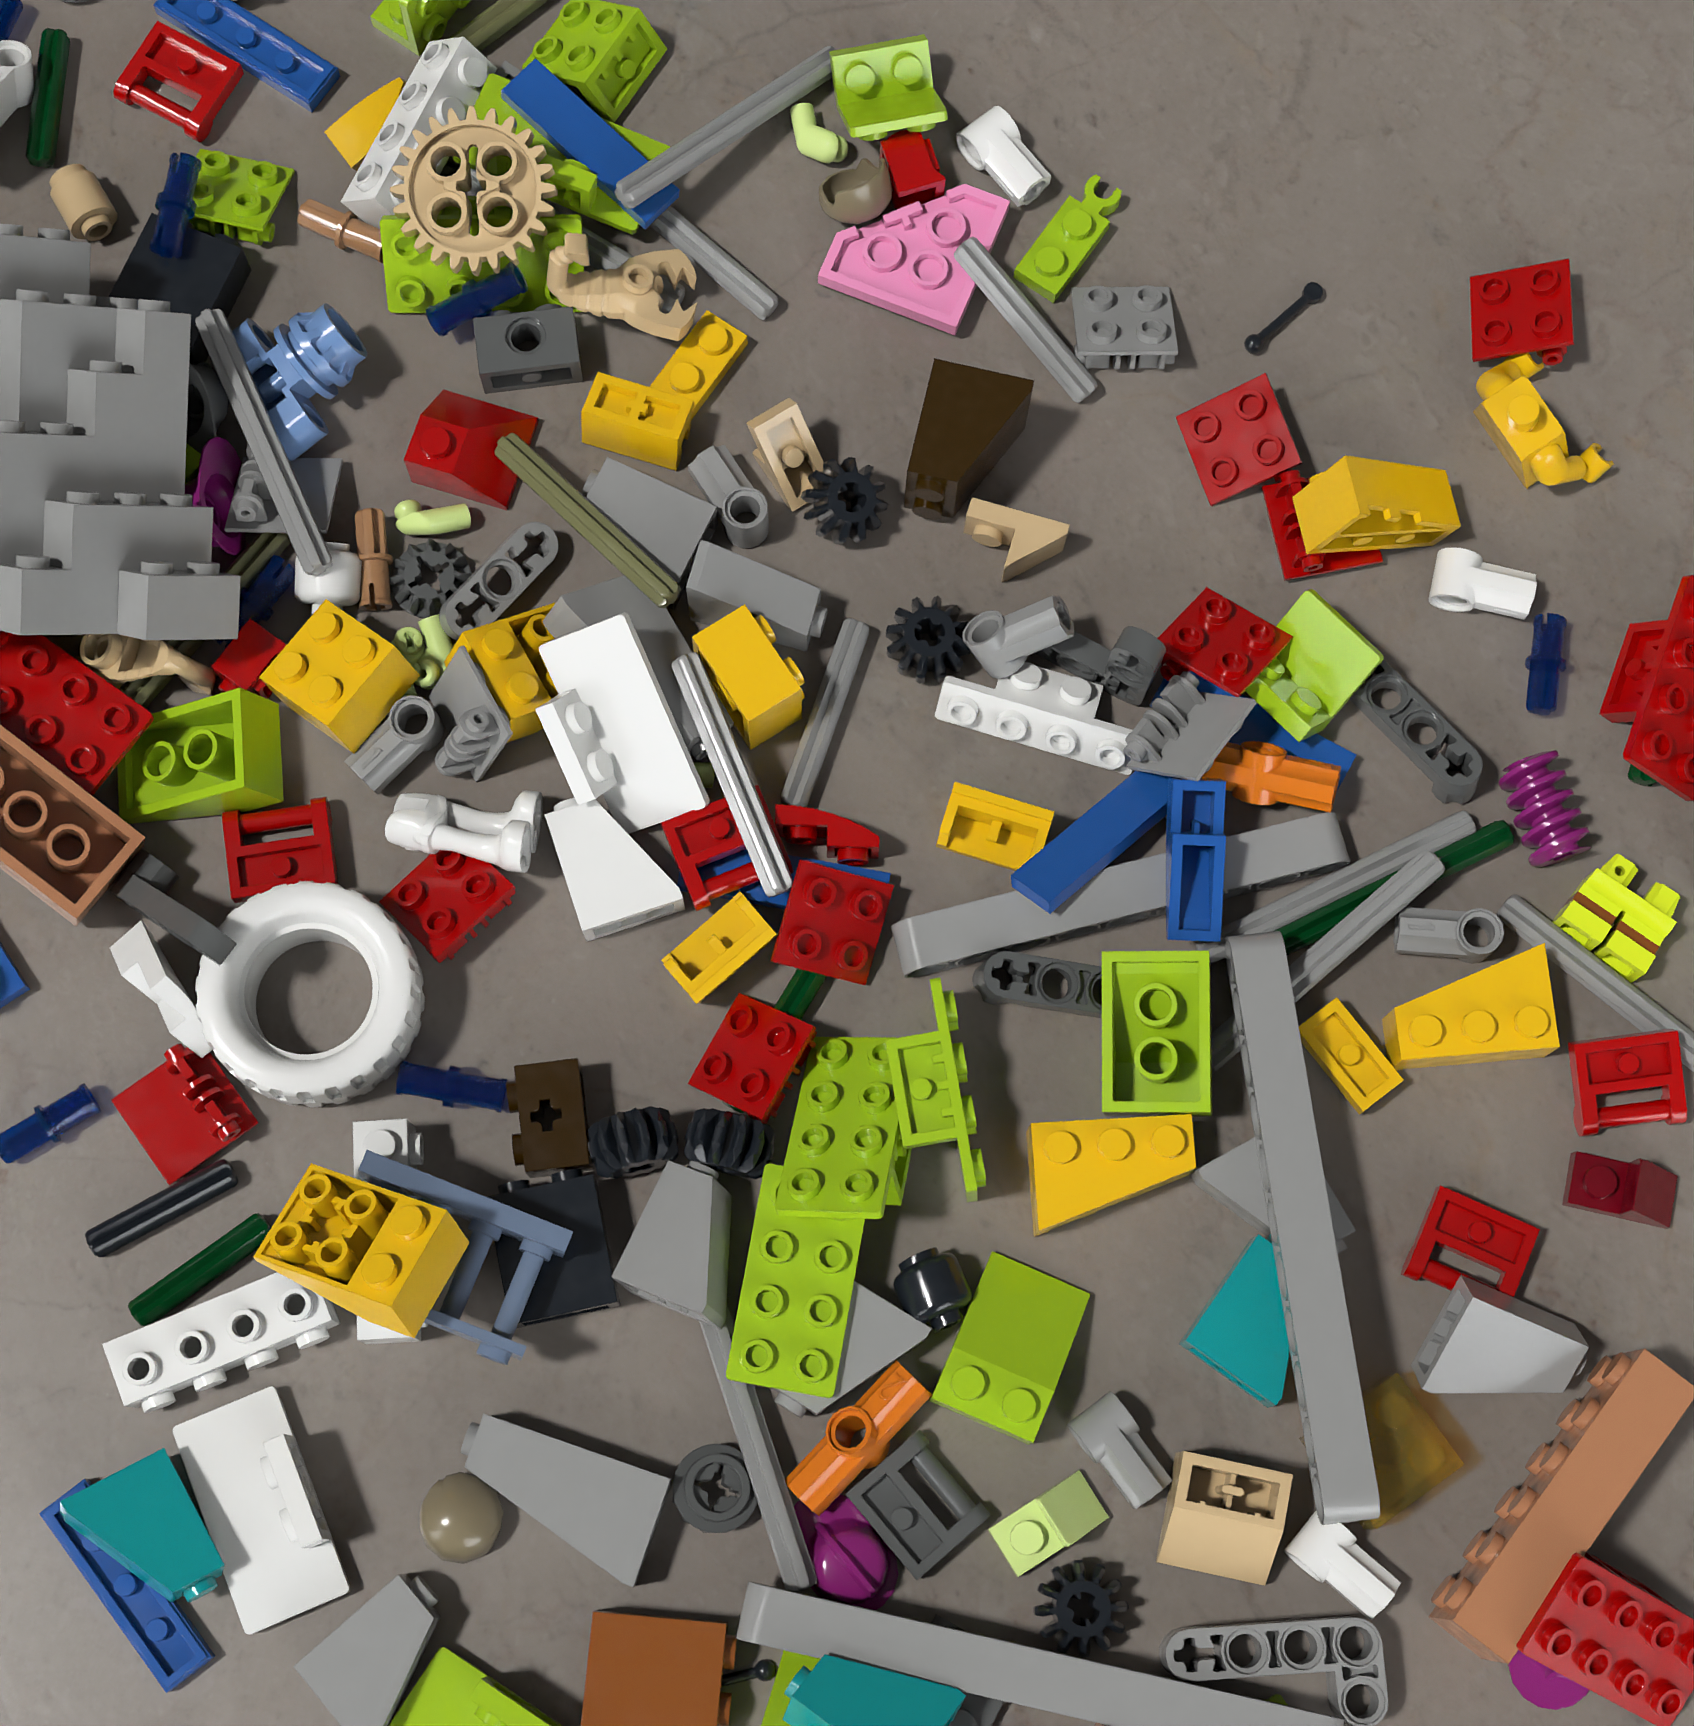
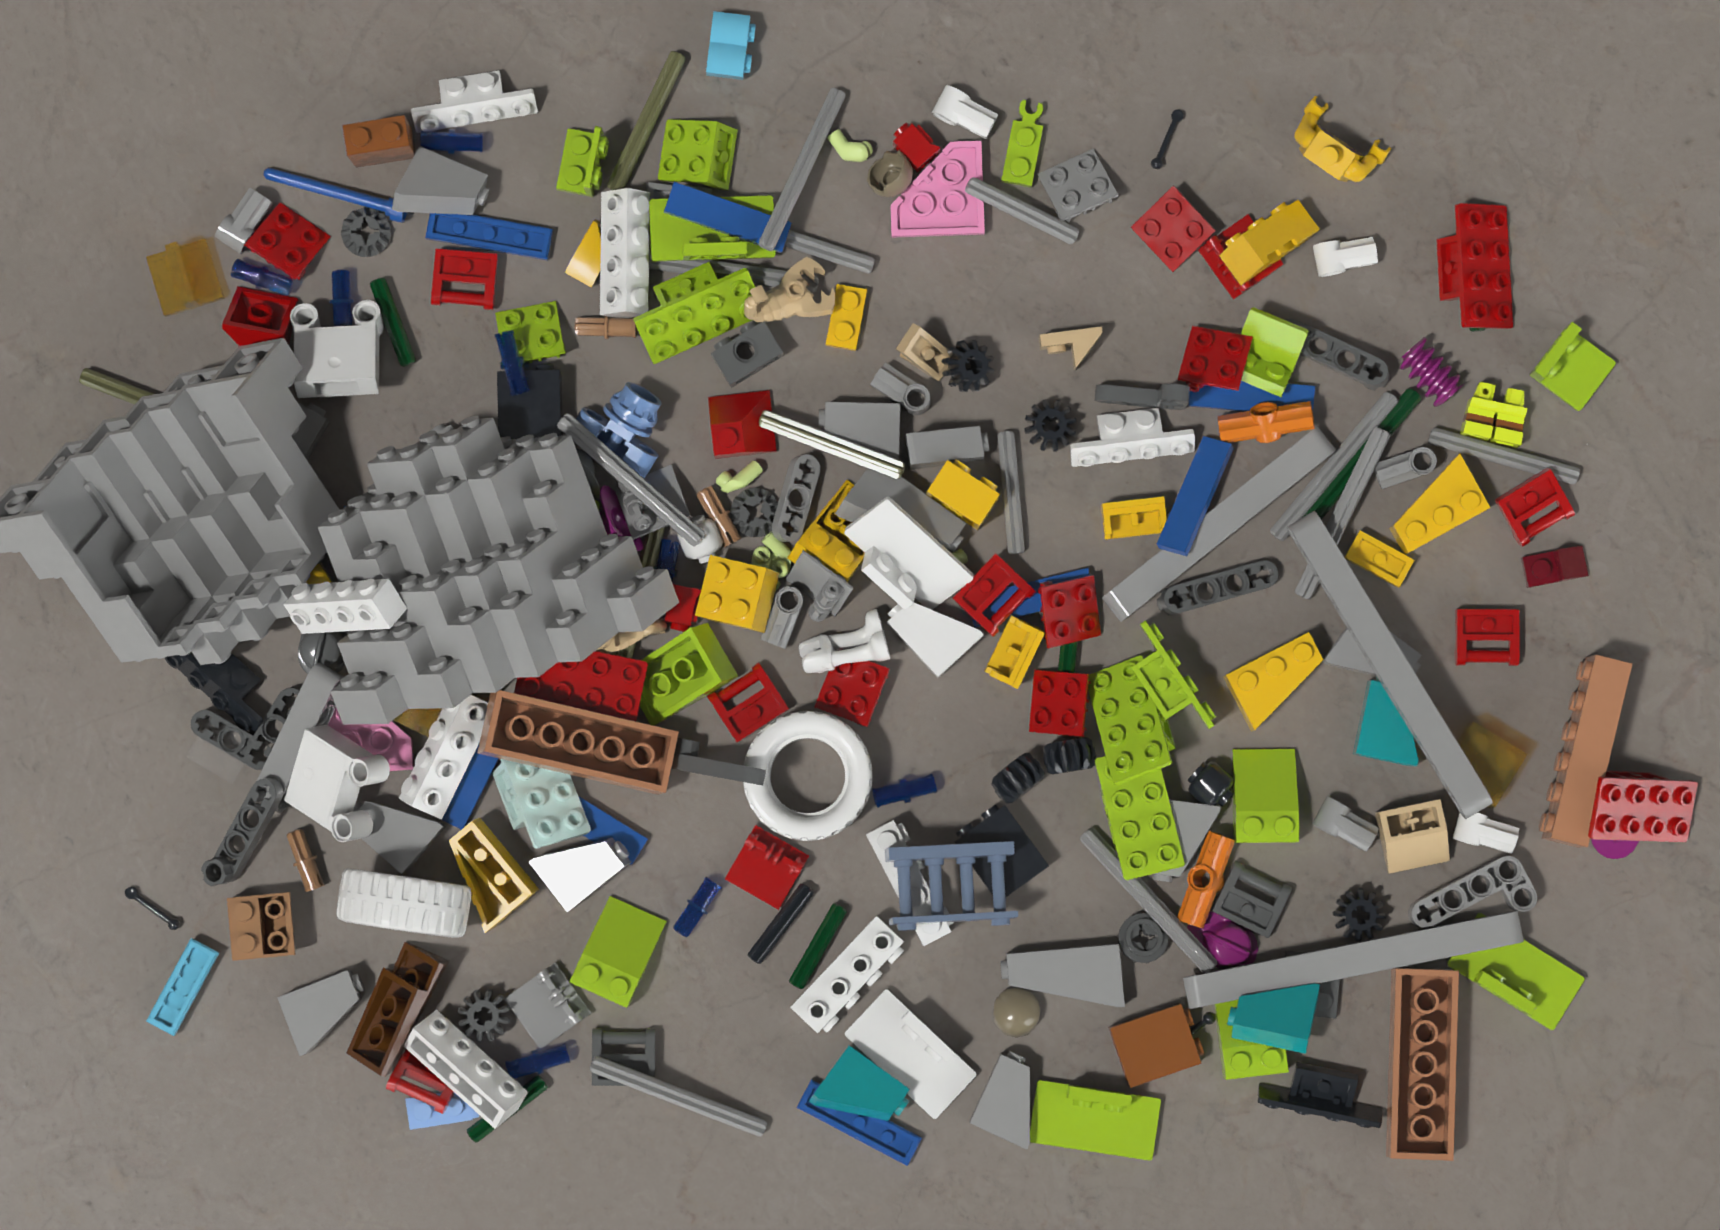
camera: 20 degrees left, 10 degrees up
tan brick [49,164,117,241] -> none
white slope [110,920,212,1058] -> none
yellow slope [253,1163,470,1338] -> none
tan gear [390,106,558,276] -> none
clear blue pin [426,262,528,337] -> none
dark brown brick [506,1058,593,1178] -> none
yellow hinge [581,372,694,471] -> none
light grey slope [611,1160,732,1330] -> none
light grey axle [671,652,794,897] -> none
red slope [775,804,880,866] -> none
lime bracket [829,34,948,141] -> none
dark brown slope [904,358,1034,520] -> none
light grey piece [962,596,1074,679] -> none
yellowish green slope [987,1470,1109,1577] -> none
lime slope [1102,951,1212,1116] -> none
light grey hinge [1124,671,1257,781] -> none
blue slope [1166,777,1226,942] -> none
light grey slope [1411,1275,1589,1393] -> none
red hinge [1470,258,1574,365] -> none
clear blue axle [1525,613,1567,716] -> none

